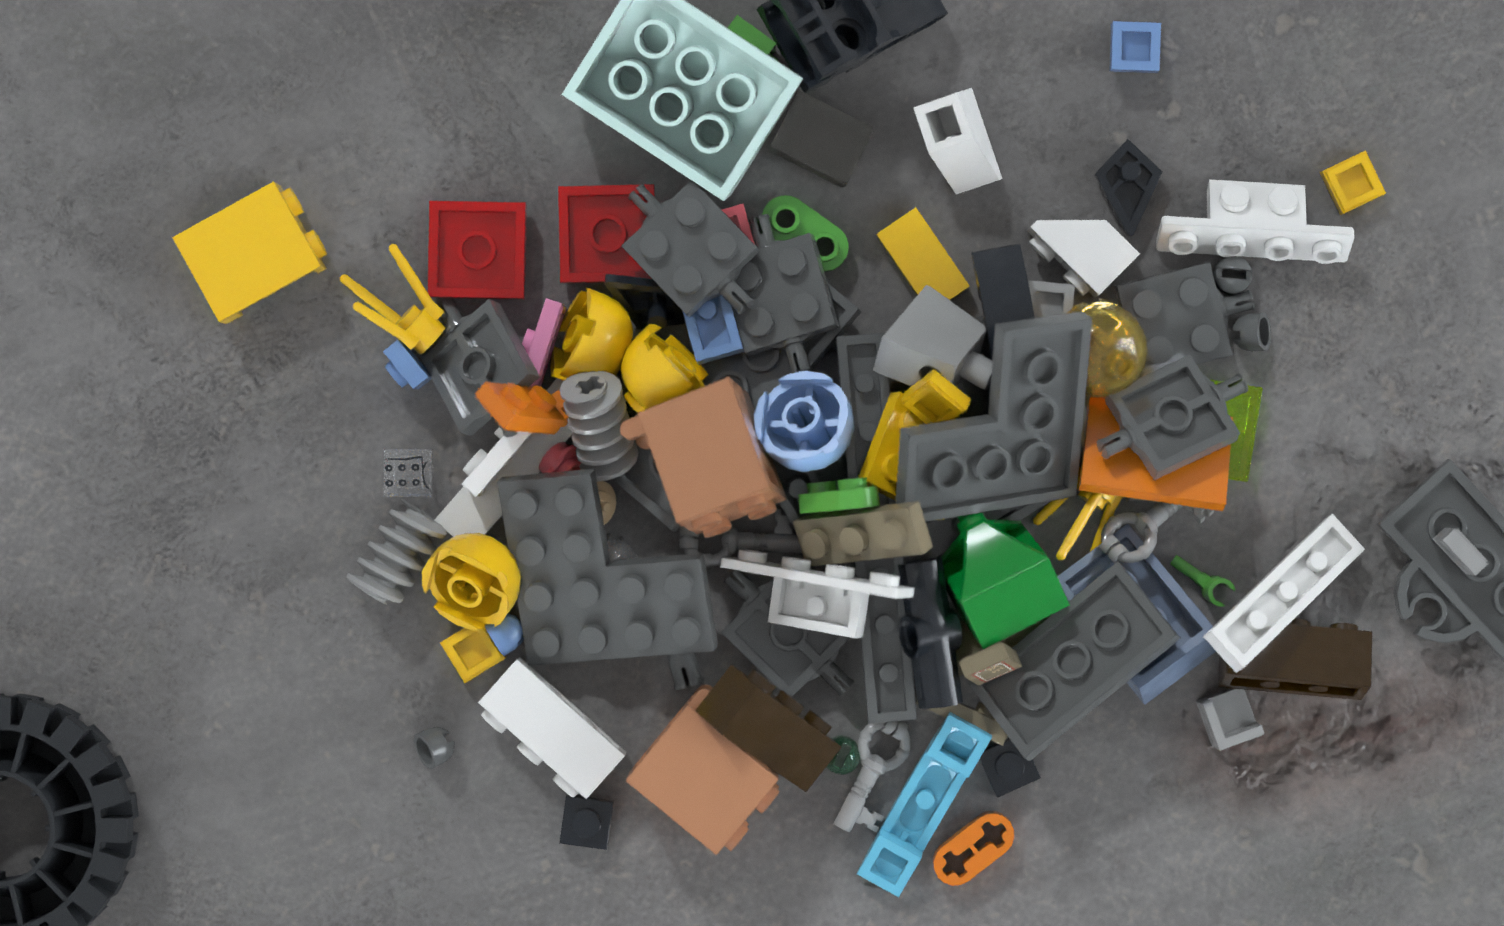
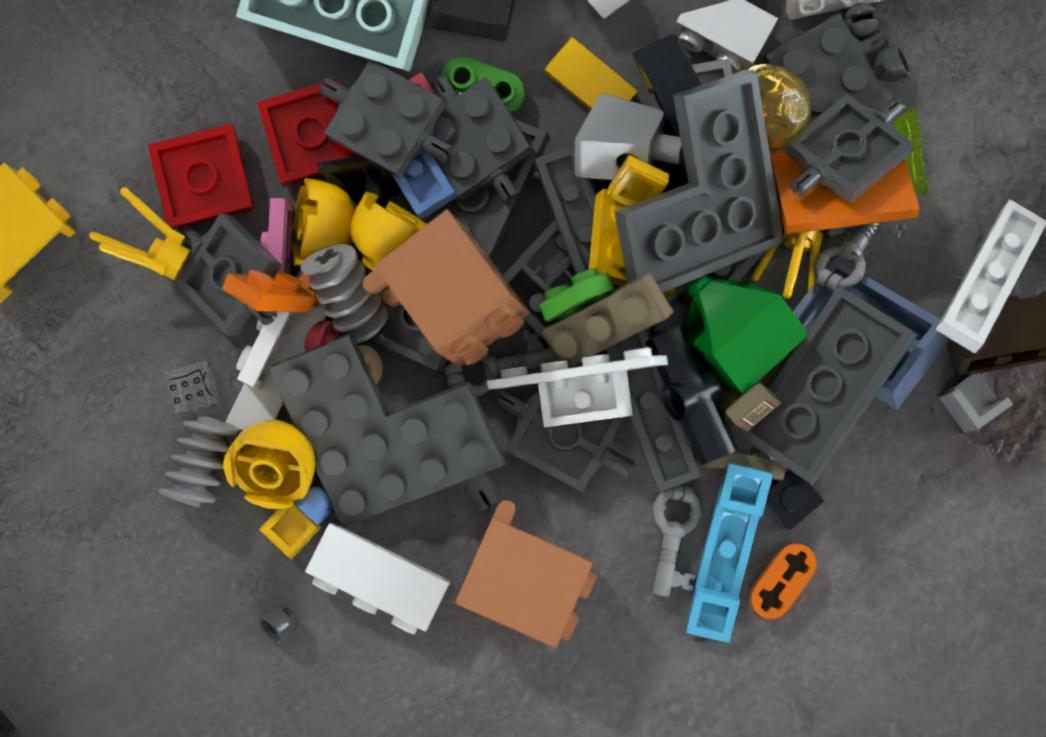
camera: 15 degrees left, 5 degrees down
medium blue plate [383,339,432,390] -> none
black plate [559,794,614,850] -> none
dark brown brick [695,664,842,792] -> none
light blue cylinder [754,371,855,472] -> none
clear green hinge [827,735,861,775] -> none
bright green hand [1170,554,1235,607] -> none

